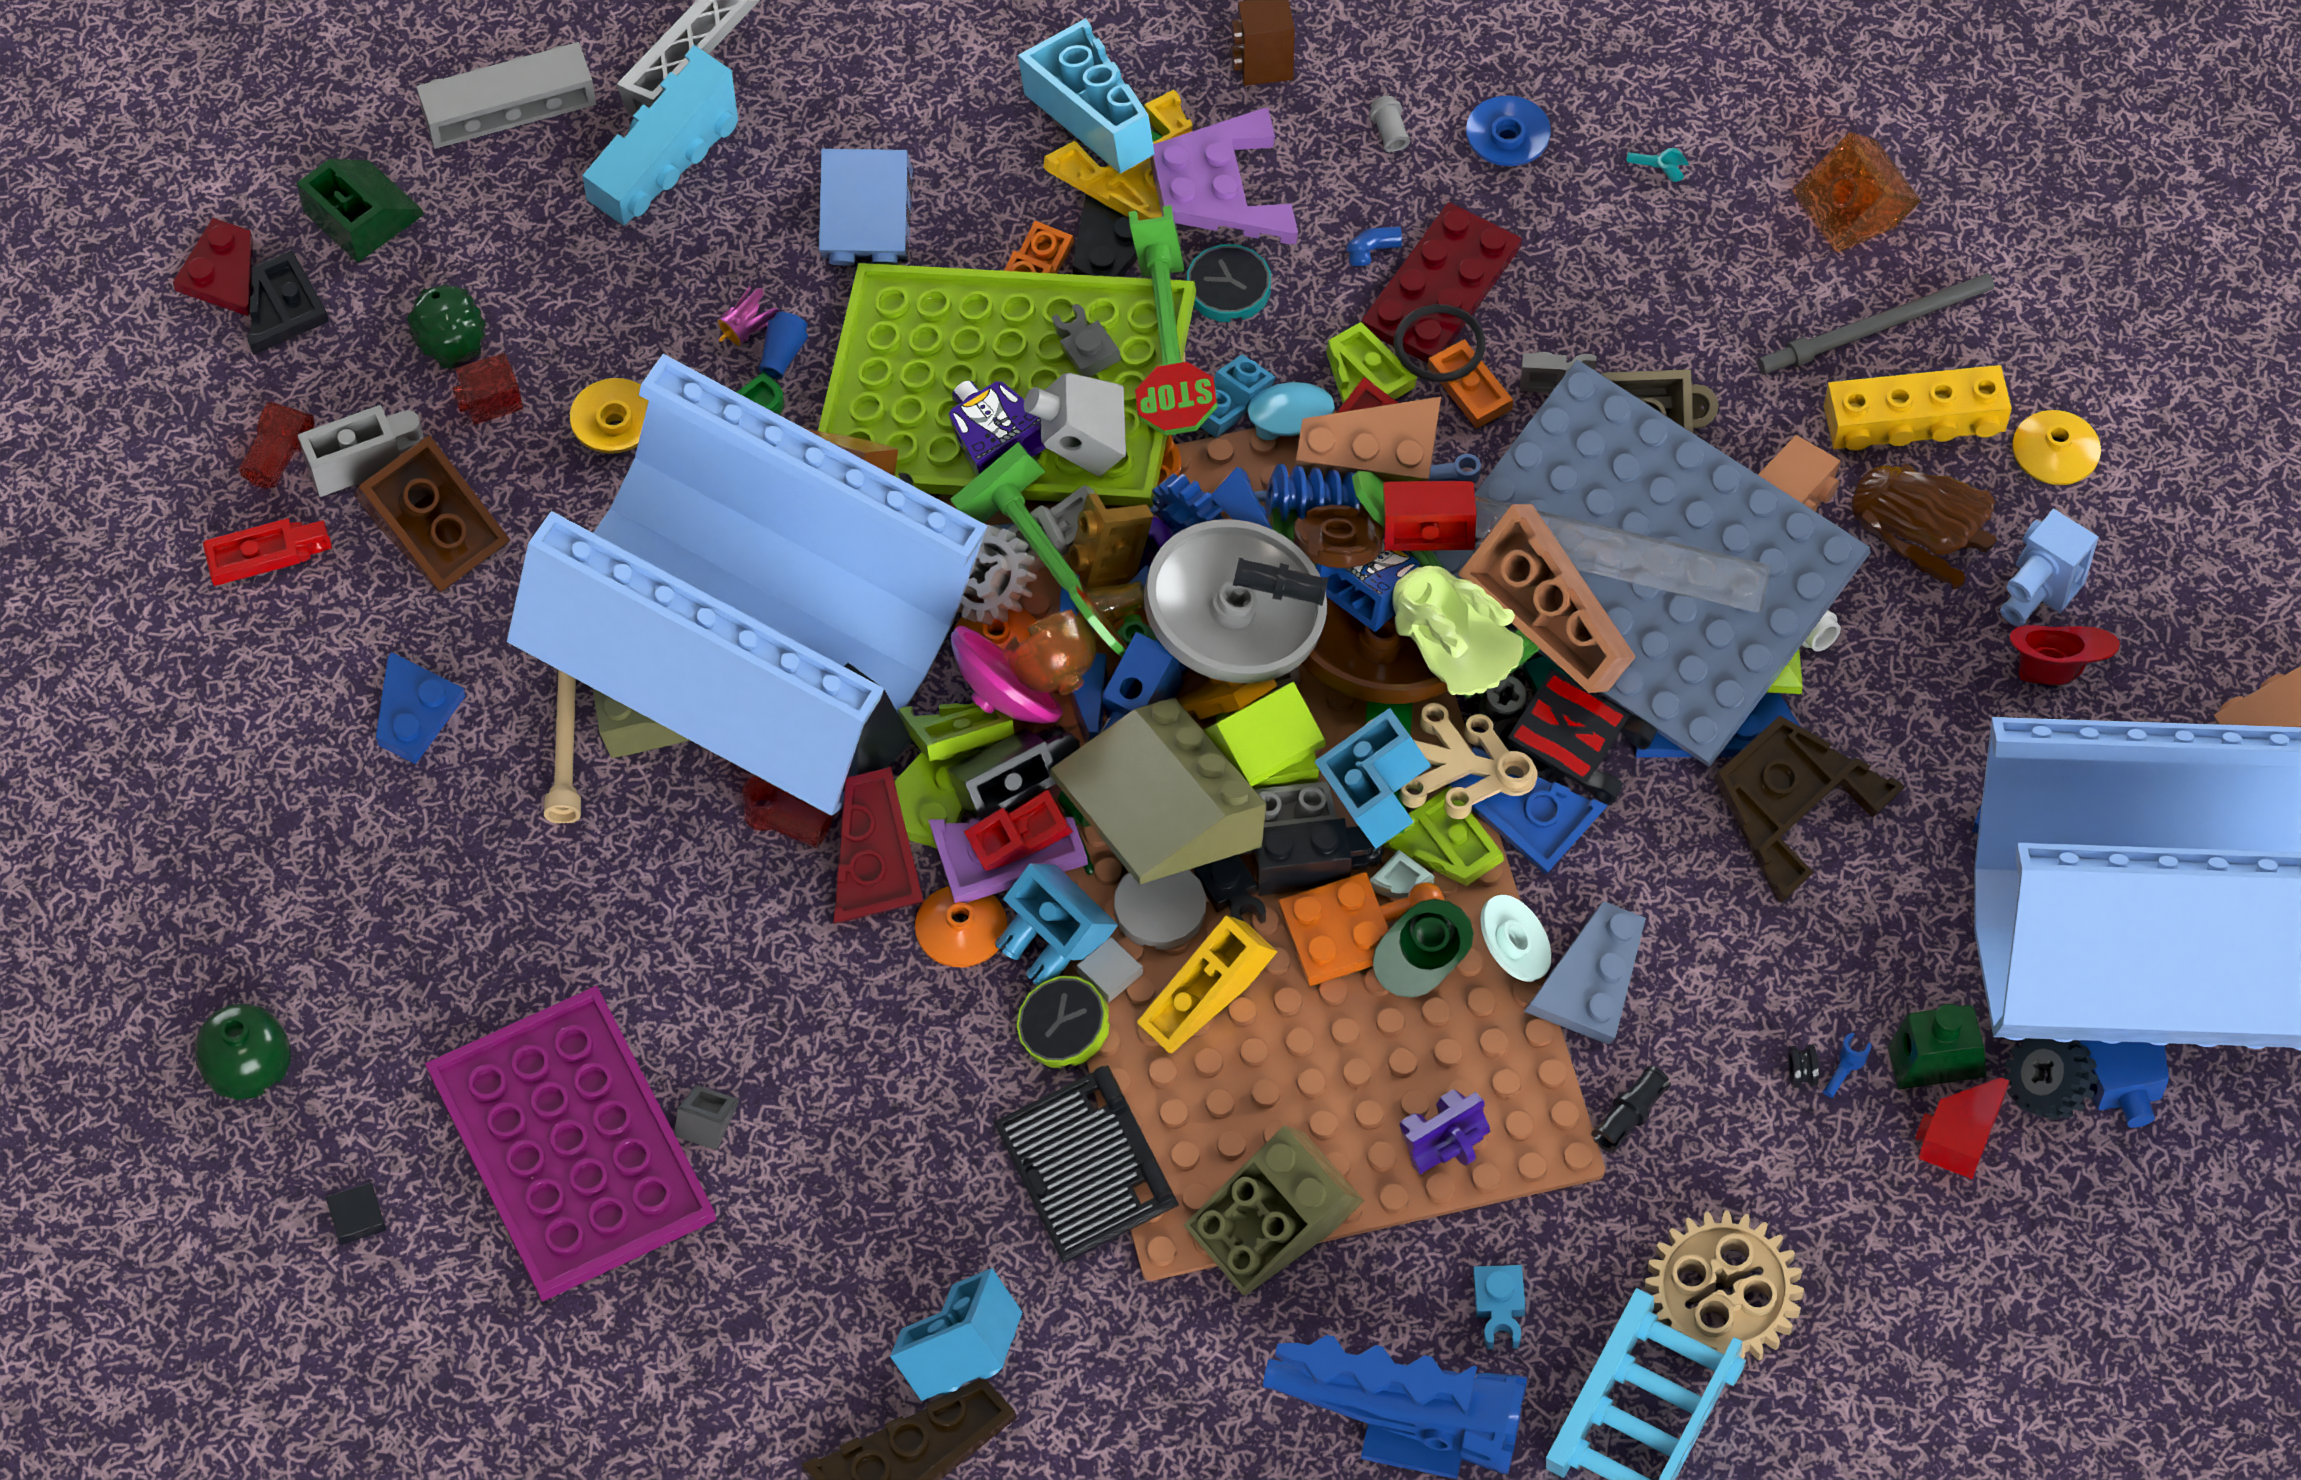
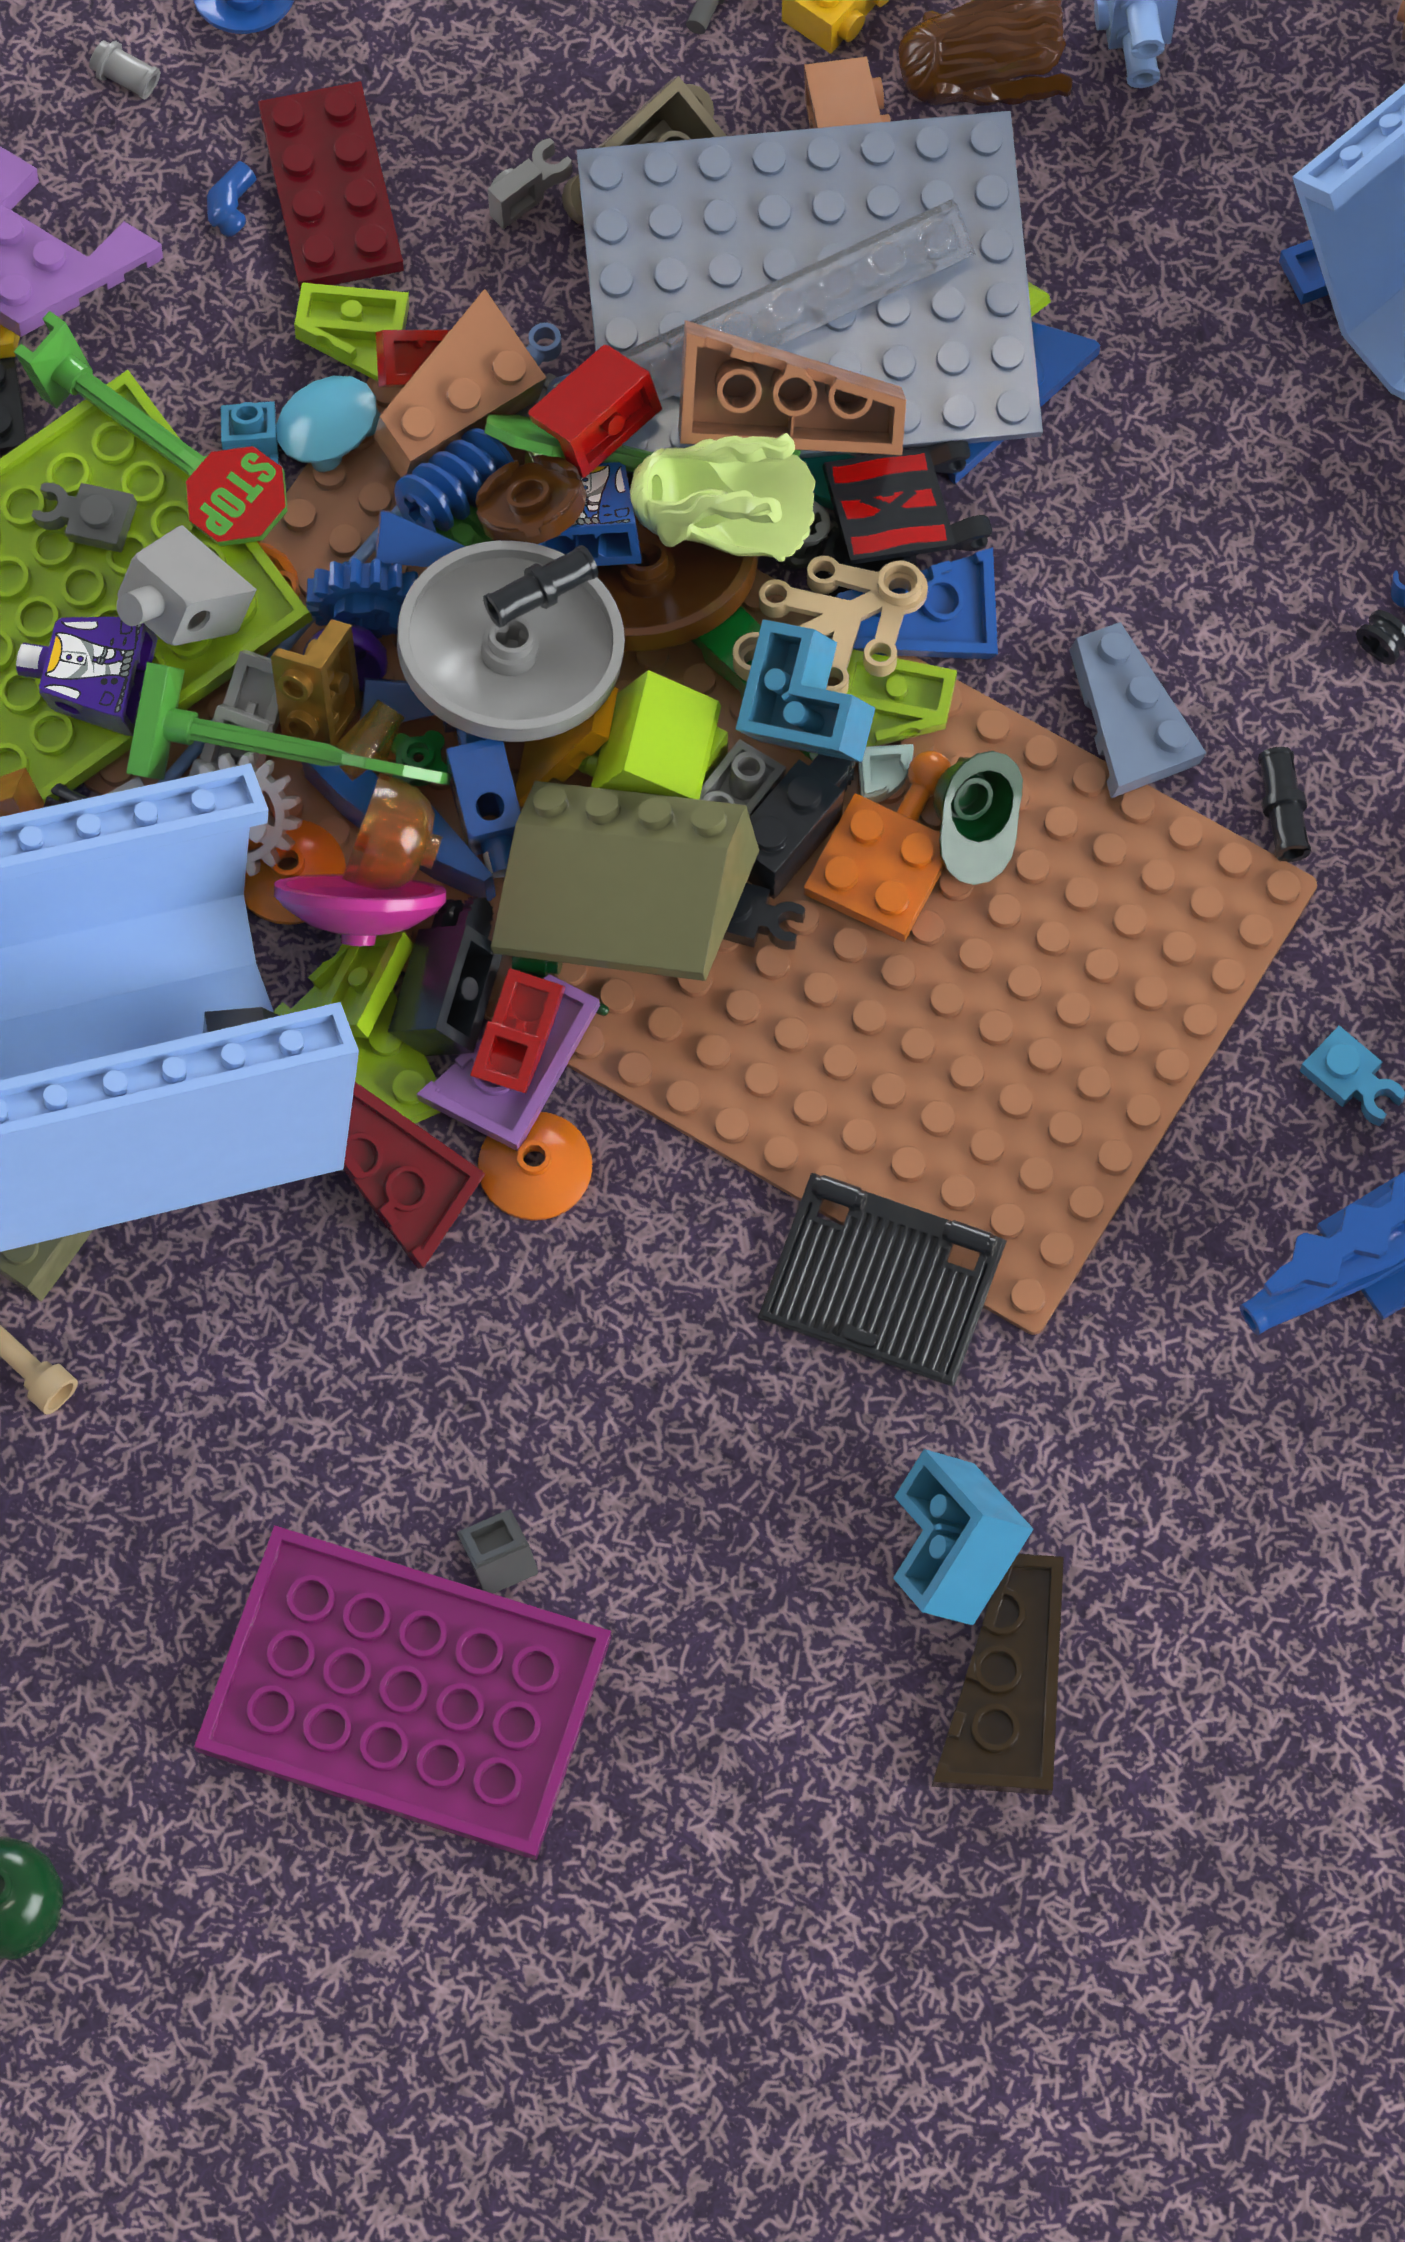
camera: 45 degrees left, 10 degrees up
black tile [325,1182,386,1245] -> none
clear red piece [742,775,834,848] -> none
dark azure brick [995,863,1118,986] -> none
black tile [1017,976,1110,1068] -> none
light grey tile [1077,937,1143,1003] -> none
light grey tile [1114,870,1206,950] -> none
yellow slope [1137,915,1278,1053] -> none
olive slope [1184,1125,1364,1296] -> none
black tile [1187,244,1271,322] -> none
black tyre [1394,304,1486,382] -> none
dark purple hips [1399,1089,1491,1175] -> none
orange plate [1428,339,1513,429] -> none
light aqua dish [1480,895,1551,982] -> none
dark brown wing [1714,716,1905,903] -> none
red piece [2009,625,2120,685] -> none

